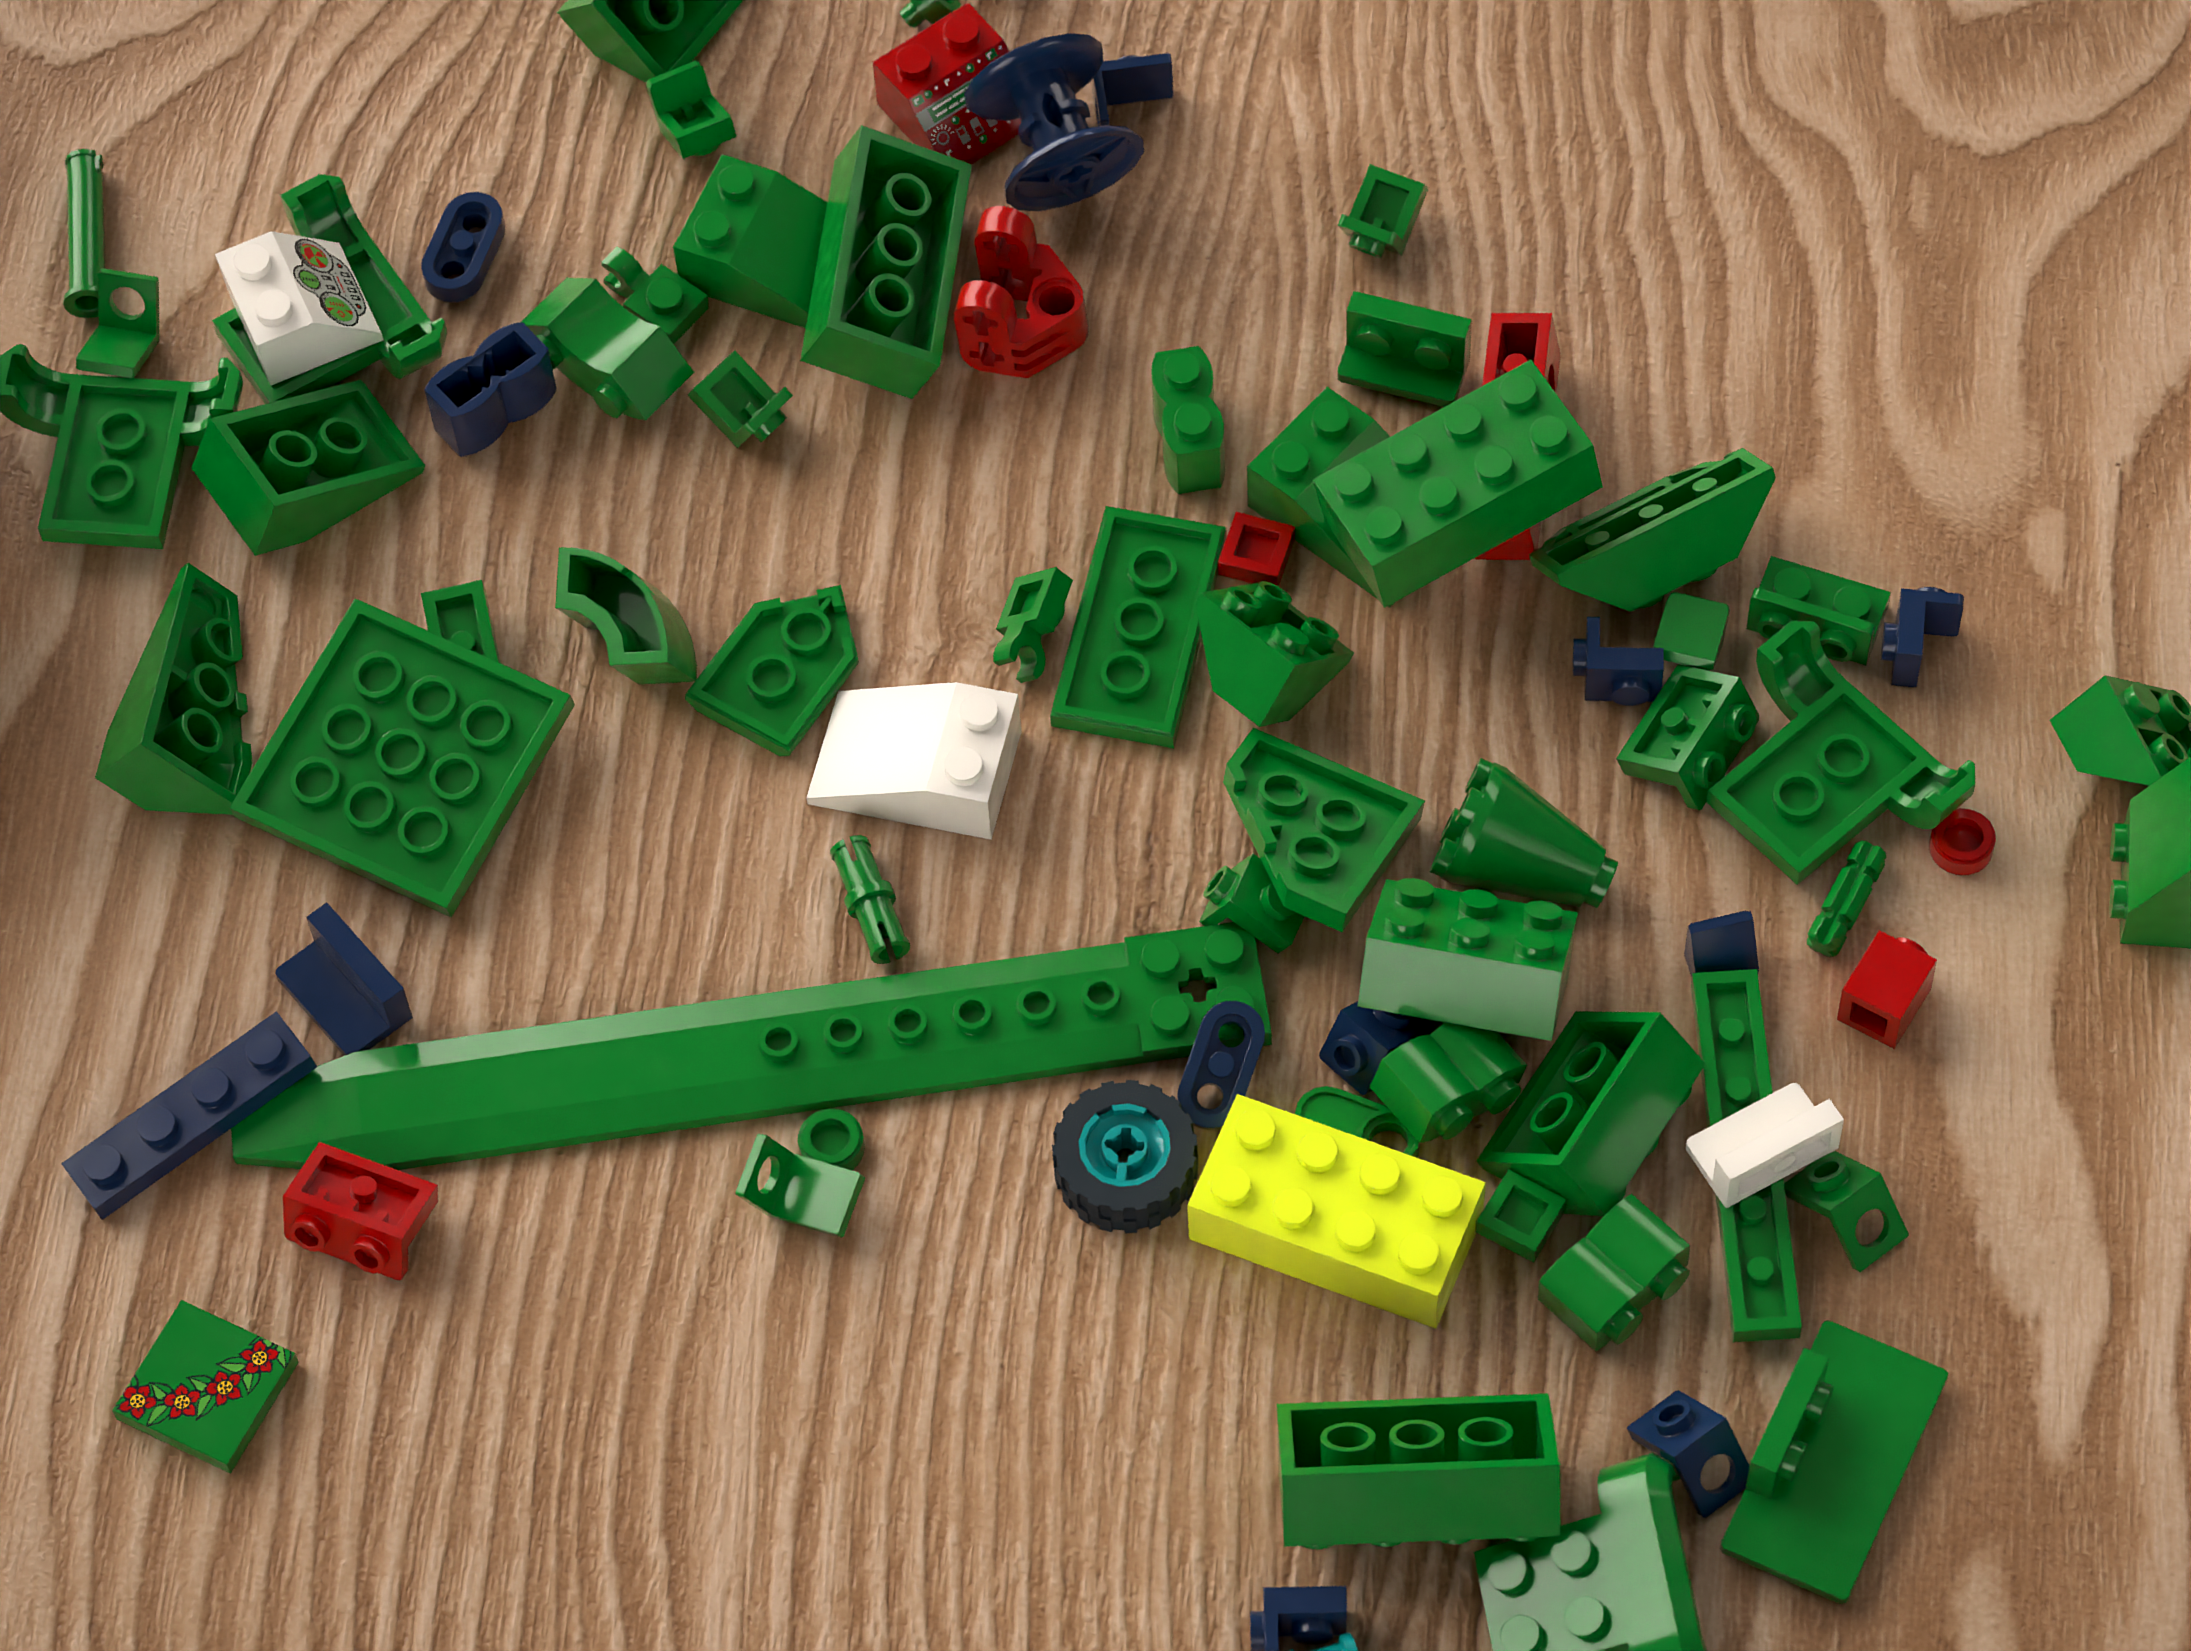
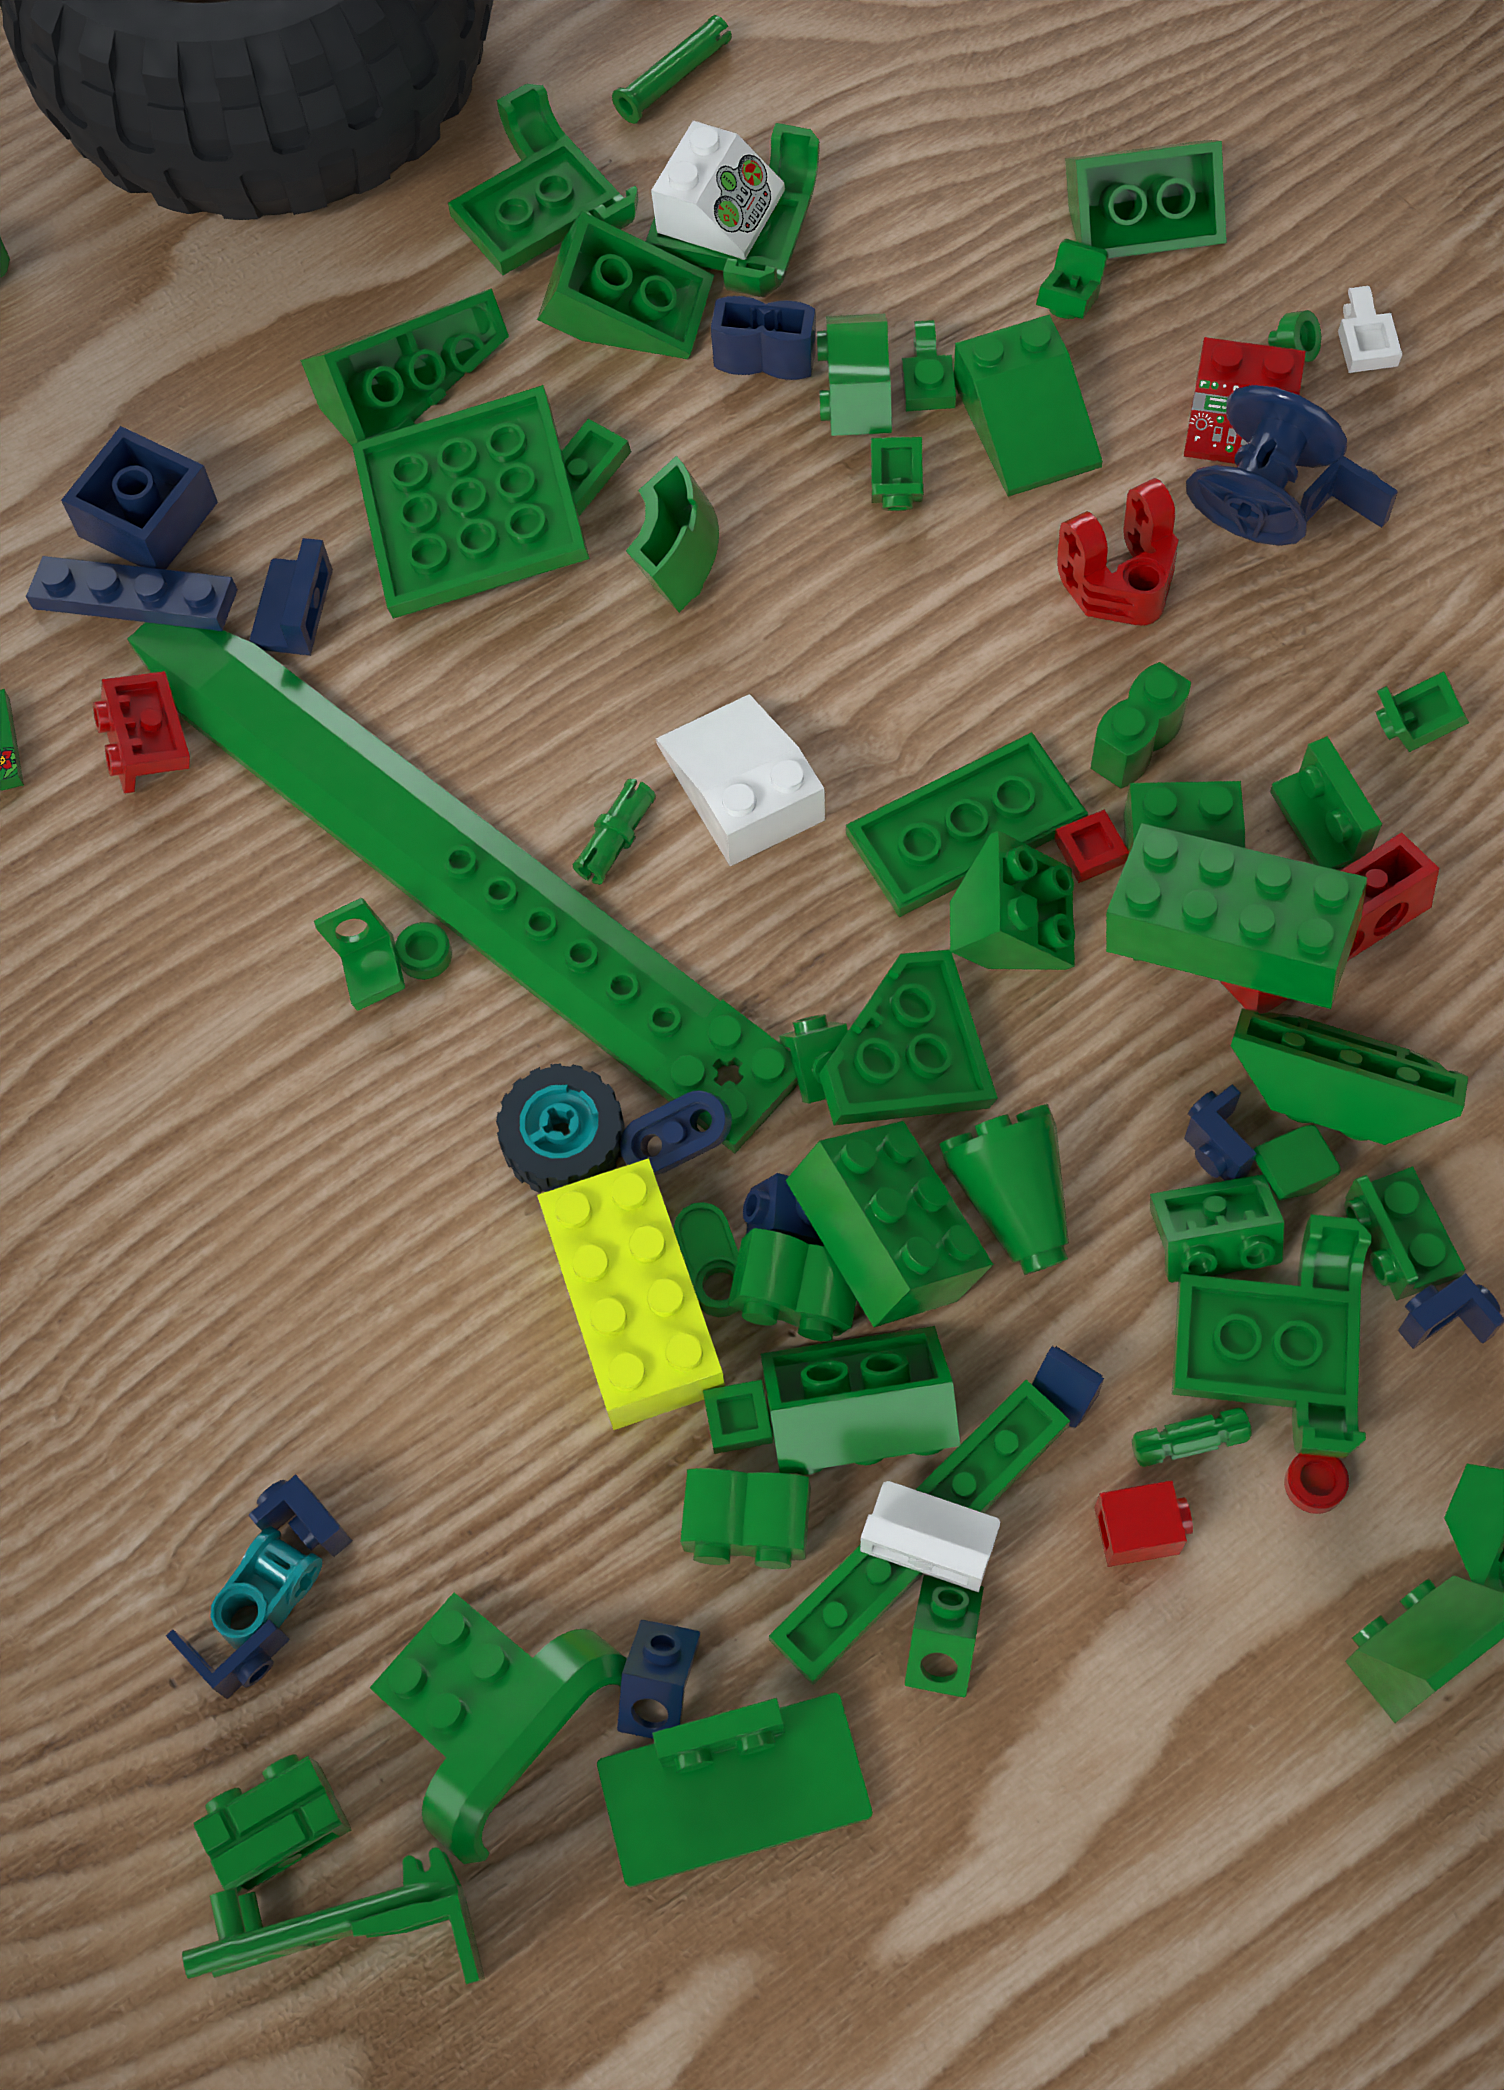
camera: 50 degrees right, 5 degrees up
green bracket [76,268,160,378] -> none
dark blue plate [421,192,505,302] -> none
green tile [685,585,859,757] -> none
green brick [800,125,972,399] -> none
green plate [993,567,1073,683] -> none
green brick [1277,1393,1561,1550] -> none
none -> dark blue brick [61,426,218,570]

